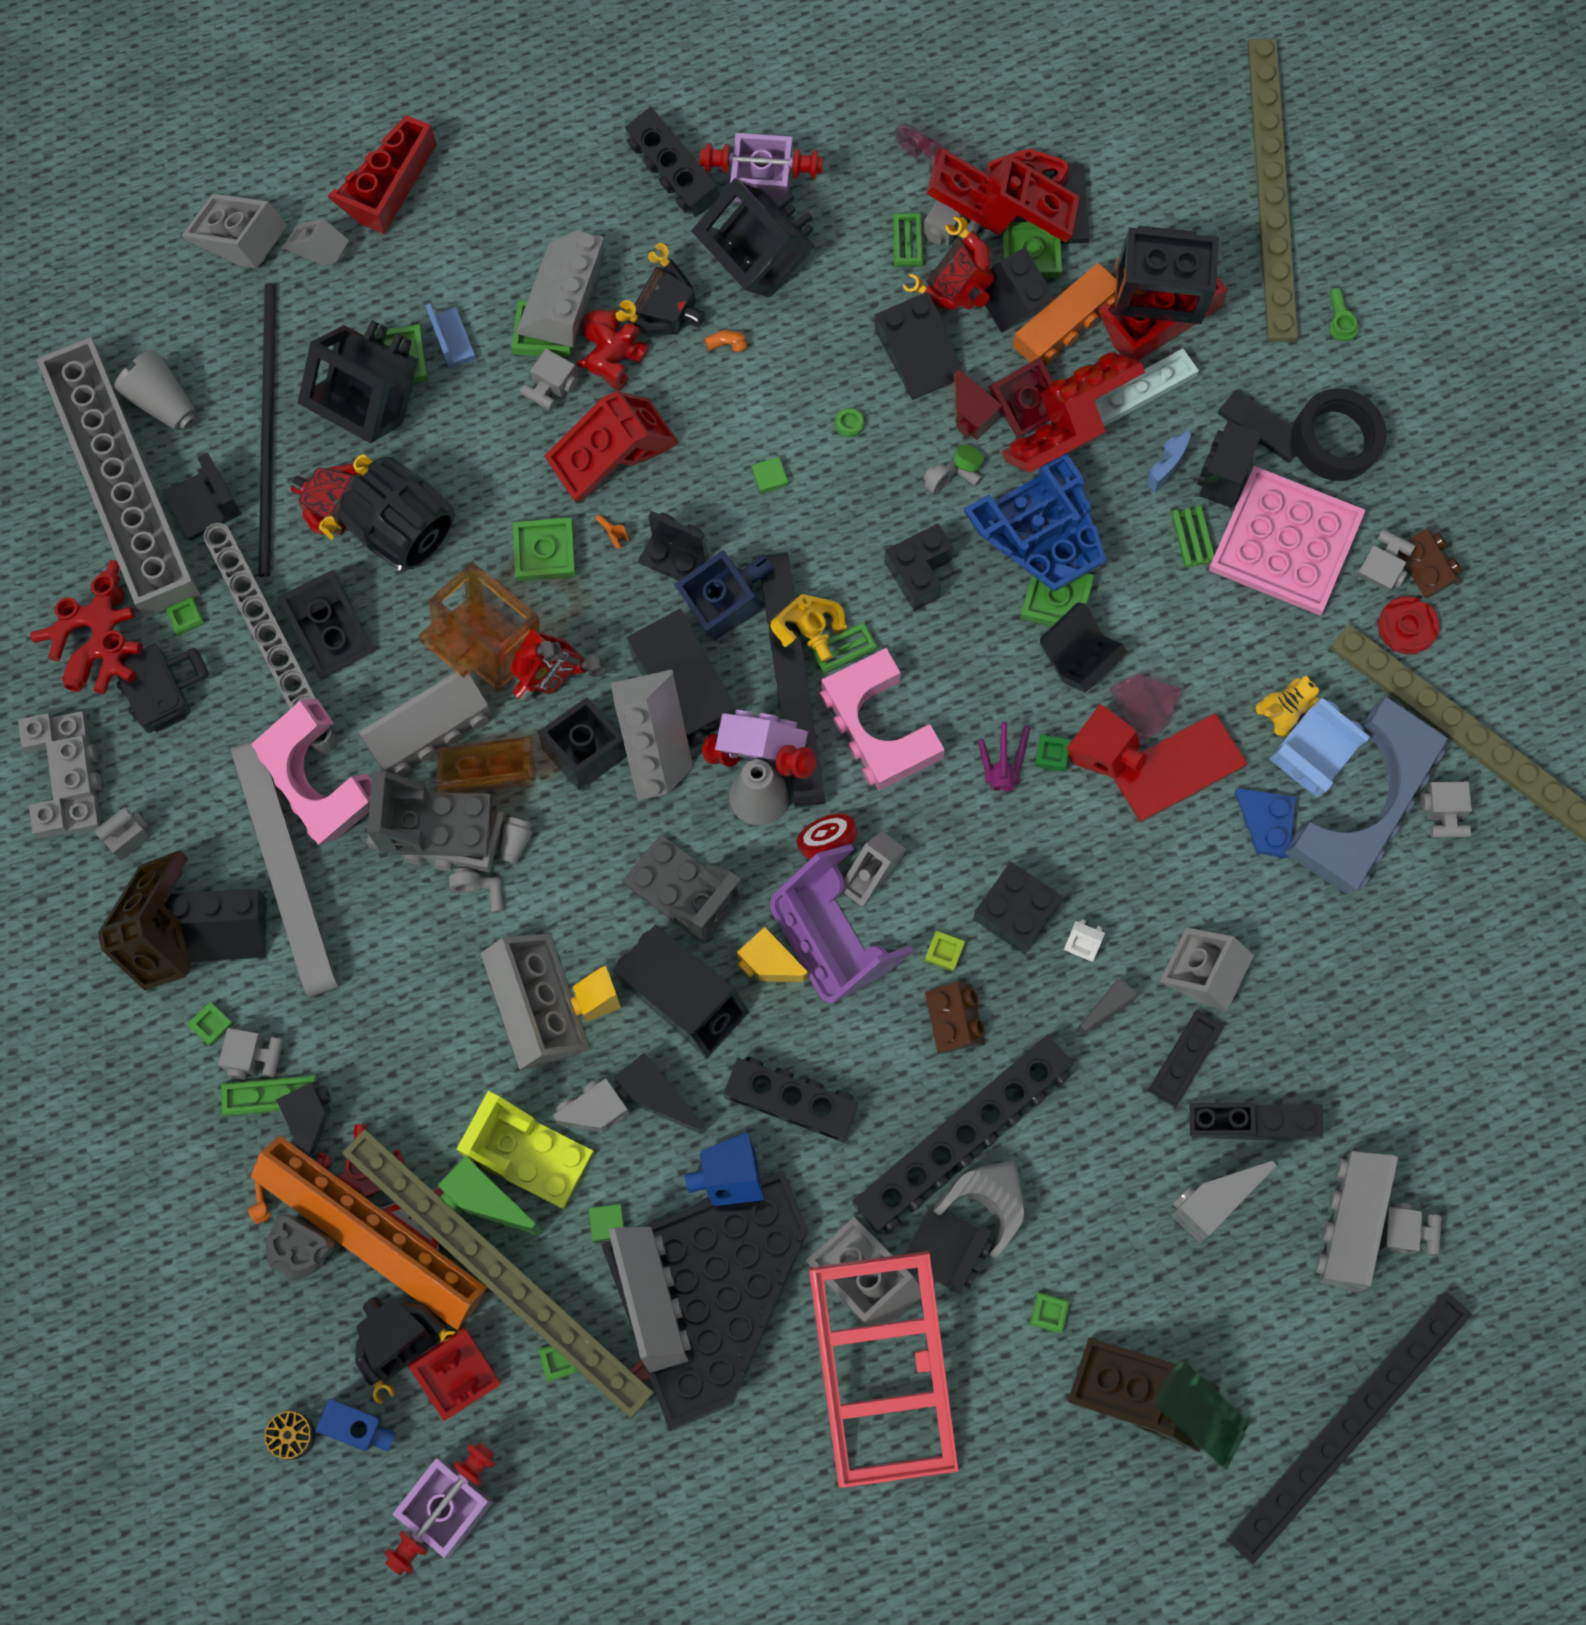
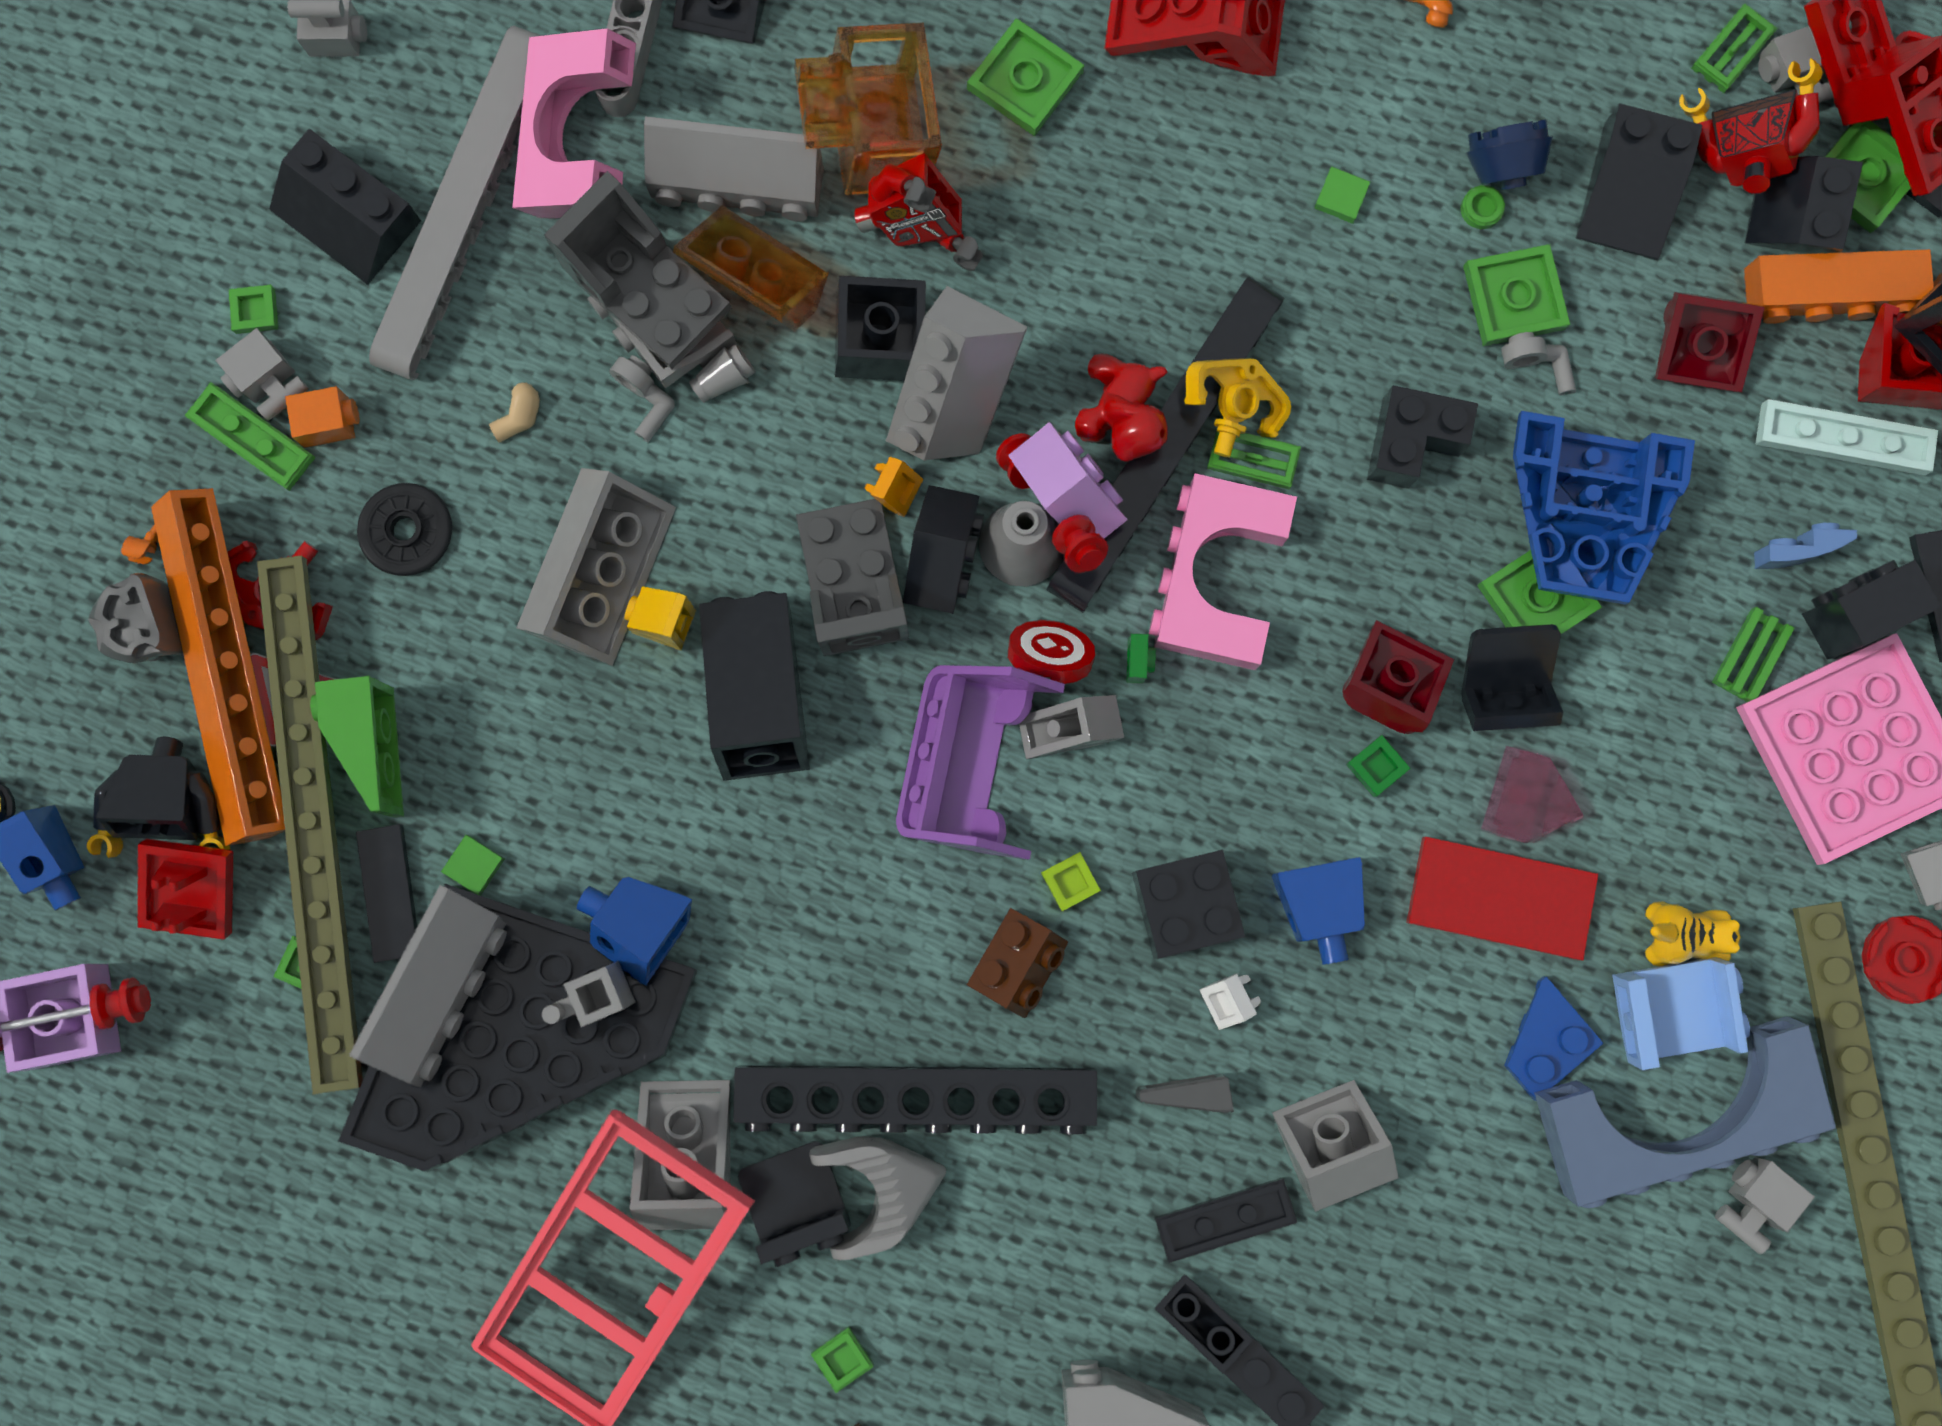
camera: 35 degrees right, 10 degrees up
dark brown bracket [98,850,191,991] -> none
black slope [276,1080,331,1156] -> none
neon yellow bracket [456,1091,594,1210] -> none
light grey slope [552,1078,630,1133] -> none
orange hand [596,514,630,549] -> none
black slope [614,1053,707,1134] -> none
black slope [627,608,736,746] -> none
black bracket [638,511,708,581] -> none
dark blue brick [674,550,775,641] -> none
black brick [723,1056,858,1143] -> none
yellow slope [737,927,808,982] -> none
bright green tile [953,445,984,472] -> none
dark red slope [954,369,1002,440] -> none
magenta plant [978,722,1030,791] -> none
red bracket [1002,352,1145,473] -> none
red torso [1067,704,1147,778] -> none
none -> orange brick [285,386,360,448]
none -> black tile [356,824,417,963]
none -> black wheel [357,483,452,576]
none -> tan arm [489,382,540,443]
none -> light grey brick [542,961,635,1027]
none -> light orange tile [864,457,924,517]
none -> black brick [902,485,984,614]
none -> red animal [1075,353,1168,462]
none -> green plate [1126,634,1156,683]
none -> blue torso [1272,857,1365,965]
none -> dark red slope [1342,620,1454,734]
none -> bright green plate [1463,244,1570,346]
none -> dark blue cone [1466,119,1553,190]

